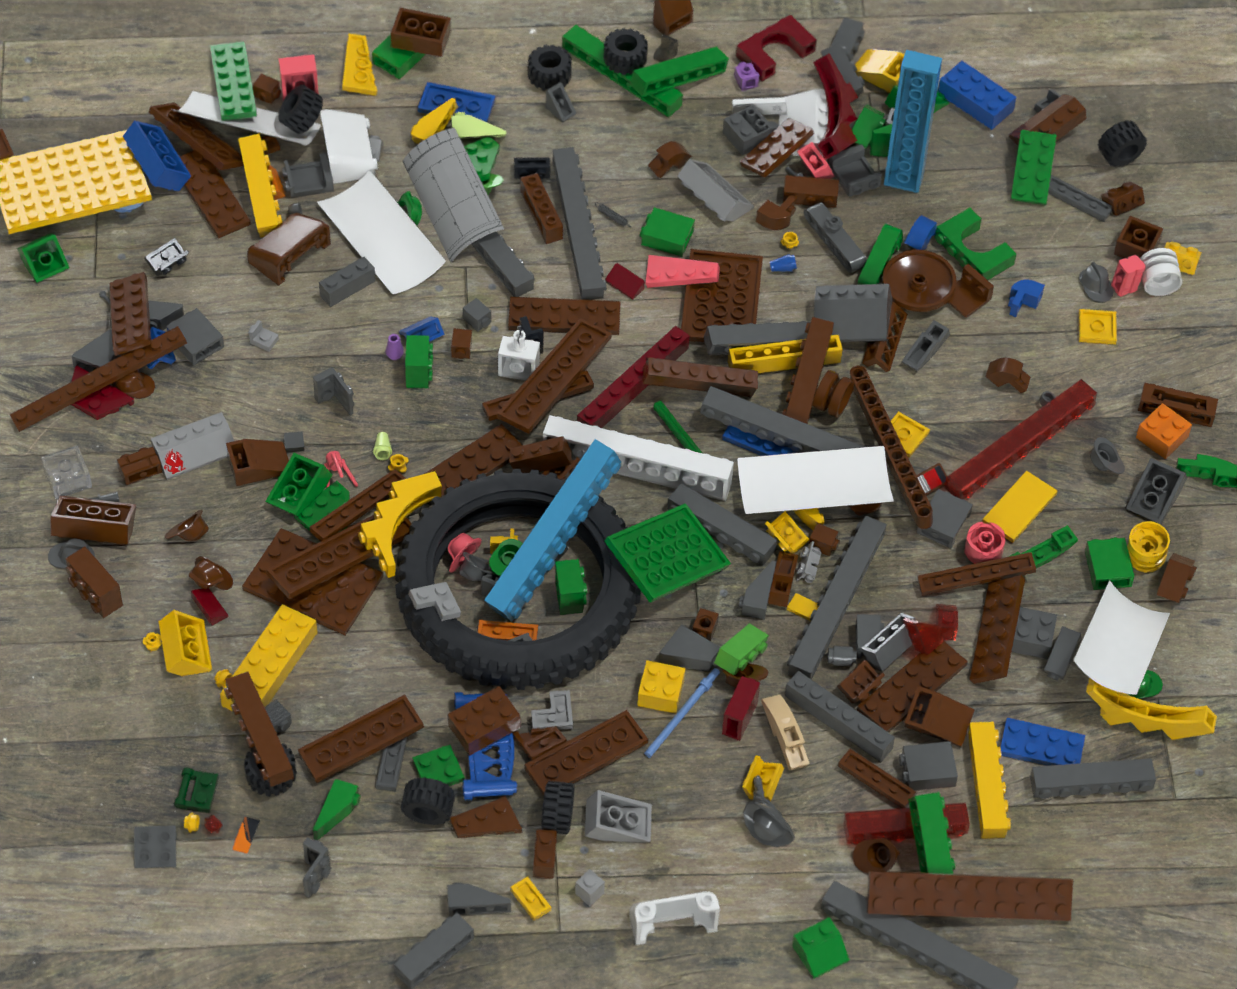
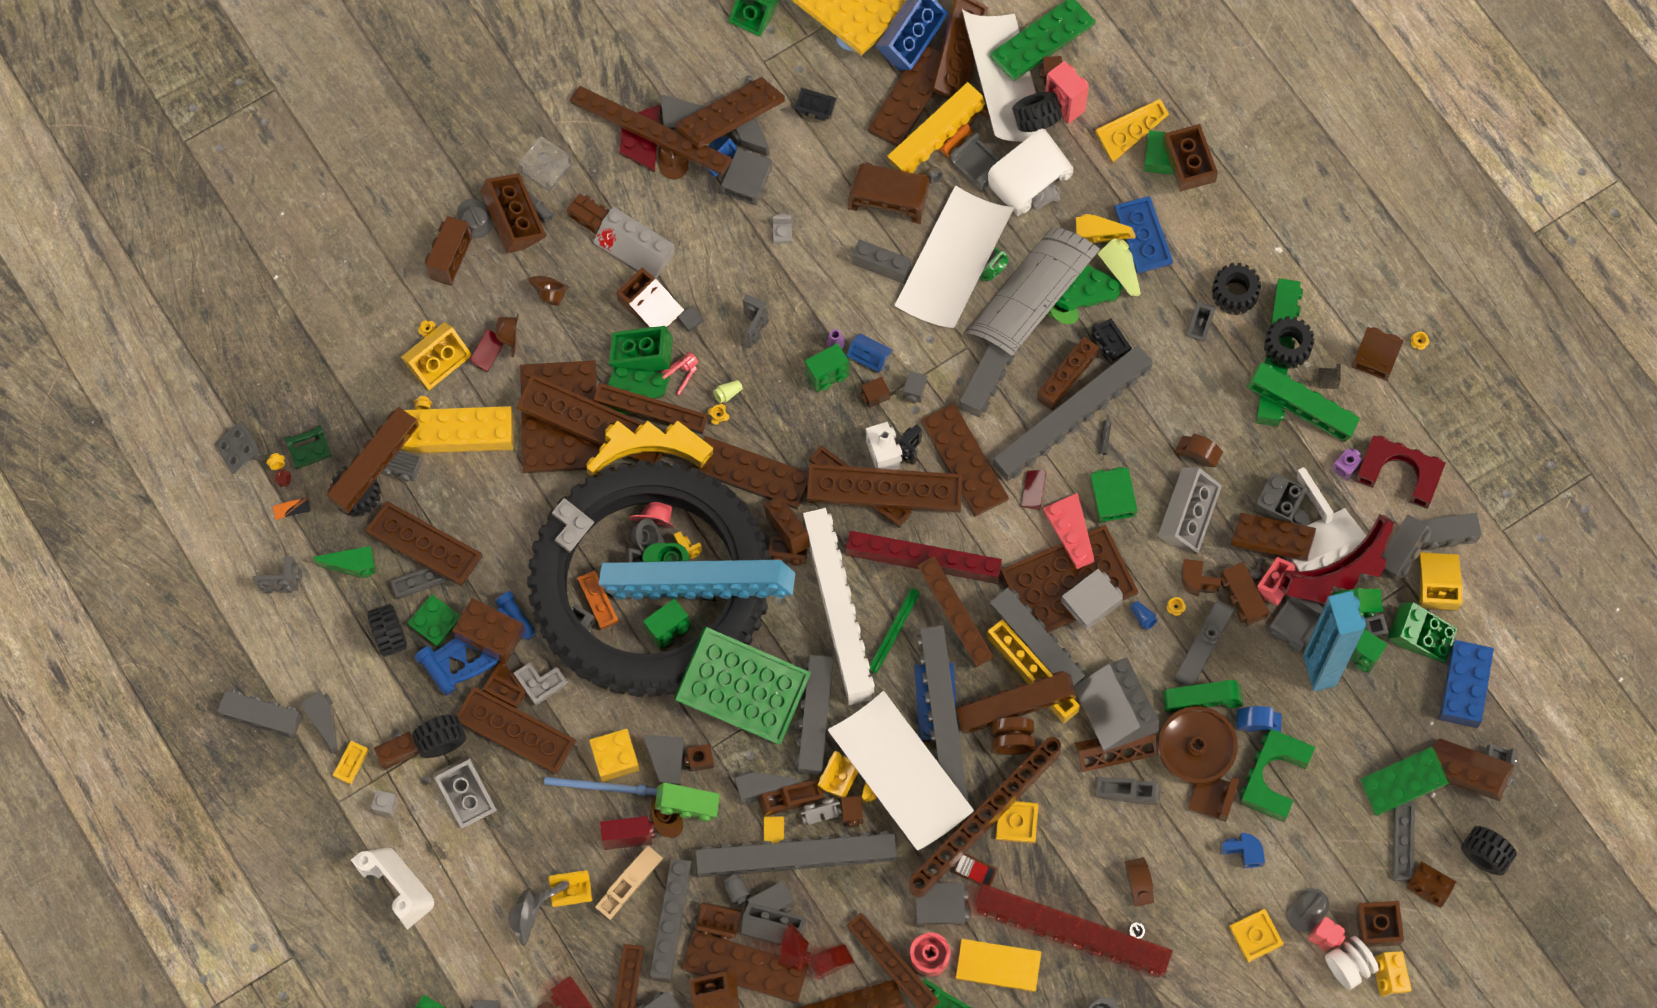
camera: 65 degrees right, 15 degrees up
reddish brown wing [450,796,522,838] -> none
none -> light grey brick [1061,569,1123,631]

